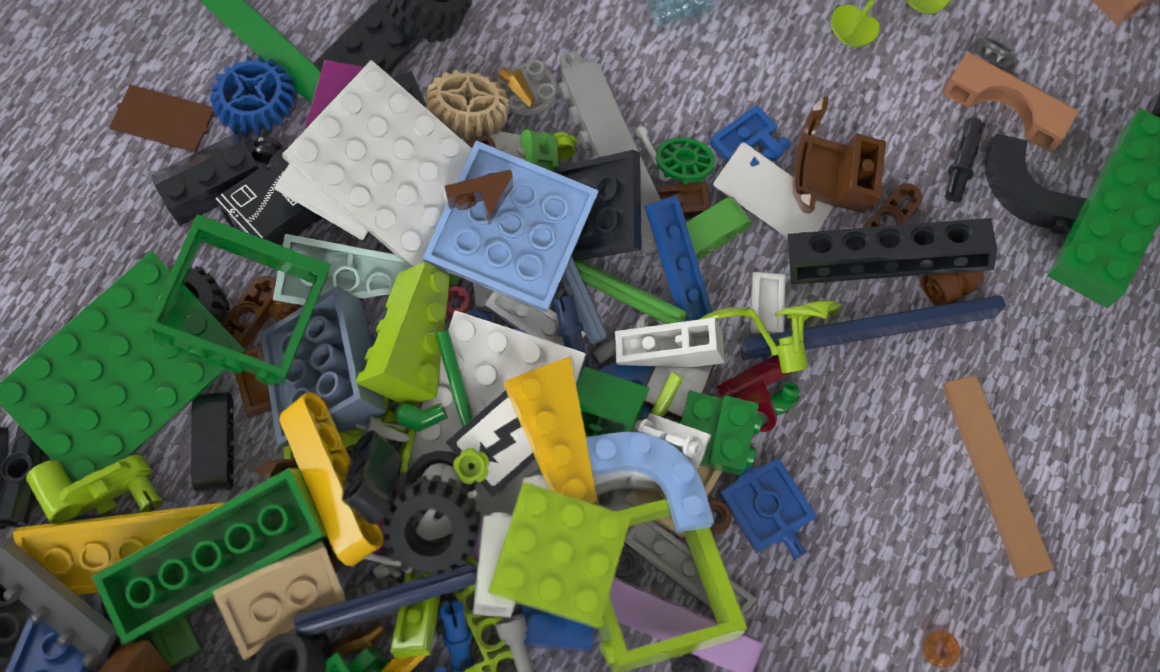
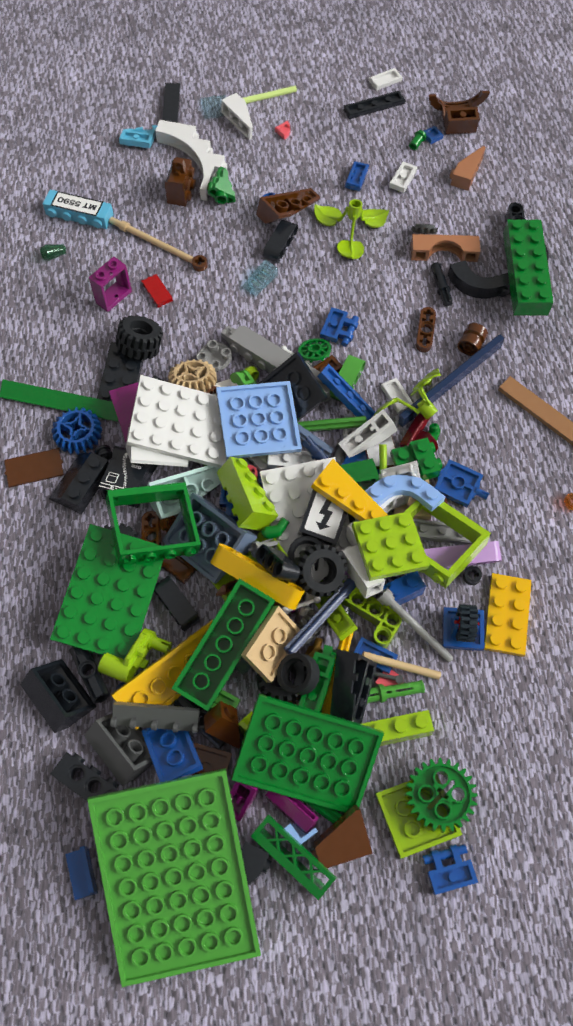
camera: 30 degrees left, 5 degrees down
green bar [435,330,474,427] -> none
blue pin [440,601,474,672] -> none
reddish brown slope [444,169,513,225] -> none
lime plate [454,448,489,484] -> none
pearl gold bar [498,67,535,109] -> none
white sticker [713,143,834,238] -> none
black brick [788,218,998,285] -> none
reddish brown piece [793,96,886,214] -> none

